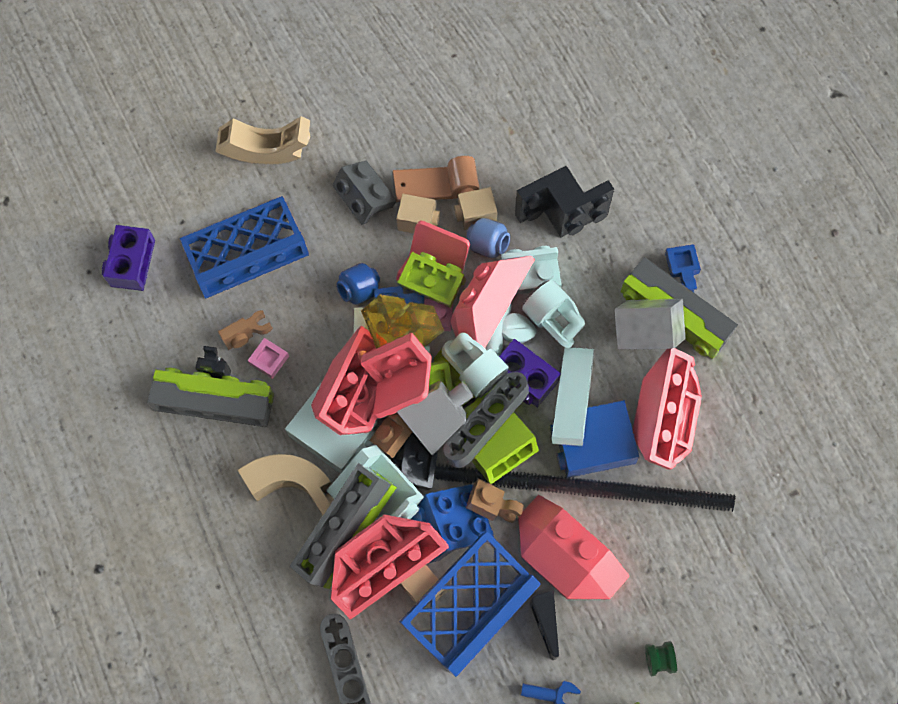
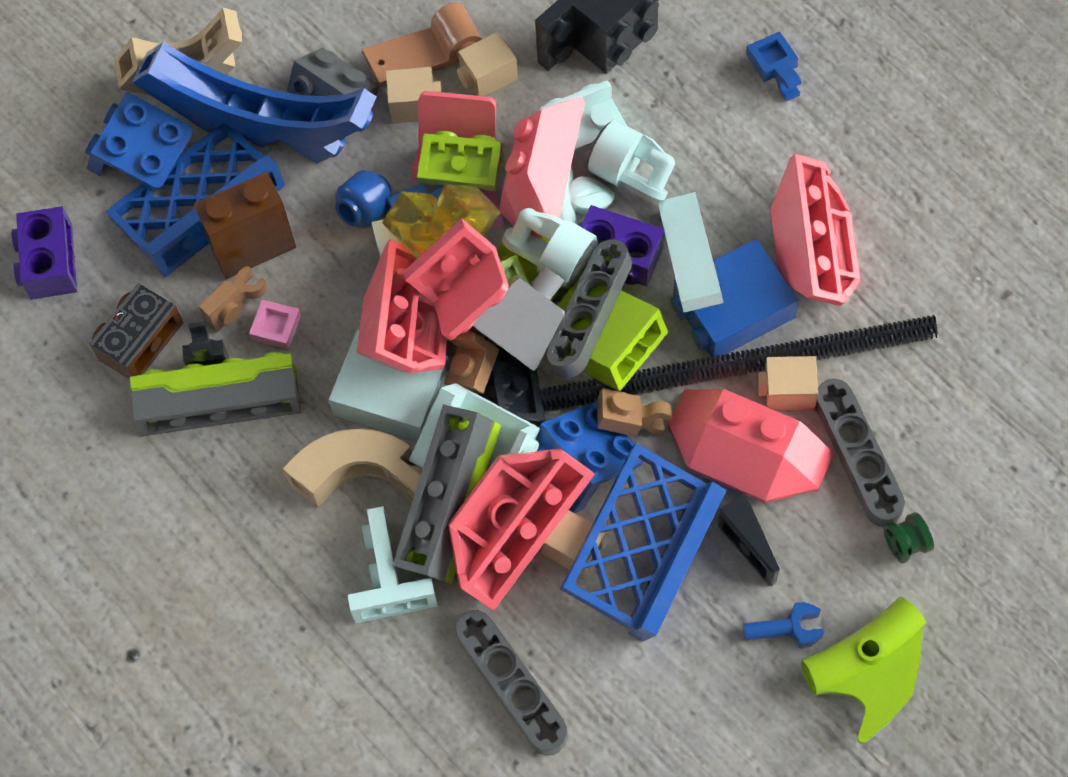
camera: 15 degrees left, 5 degrees down
medium blue head [466,218,510,258] -> none
flat silver piece [615,299,686,349] -> none
piece [620,257,738,360] -> none
none -> blue bracket [85,91,193,190]
none -> brick [89,283,184,380]
none -> blue arch [132,42,376,164]
none -> reddish brown brick [193,171,297,279]
none -> light aqua bracket [348,506,438,624]
none -> tan brick [757,356,818,411]
none -> dark grey beam [815,378,905,527]

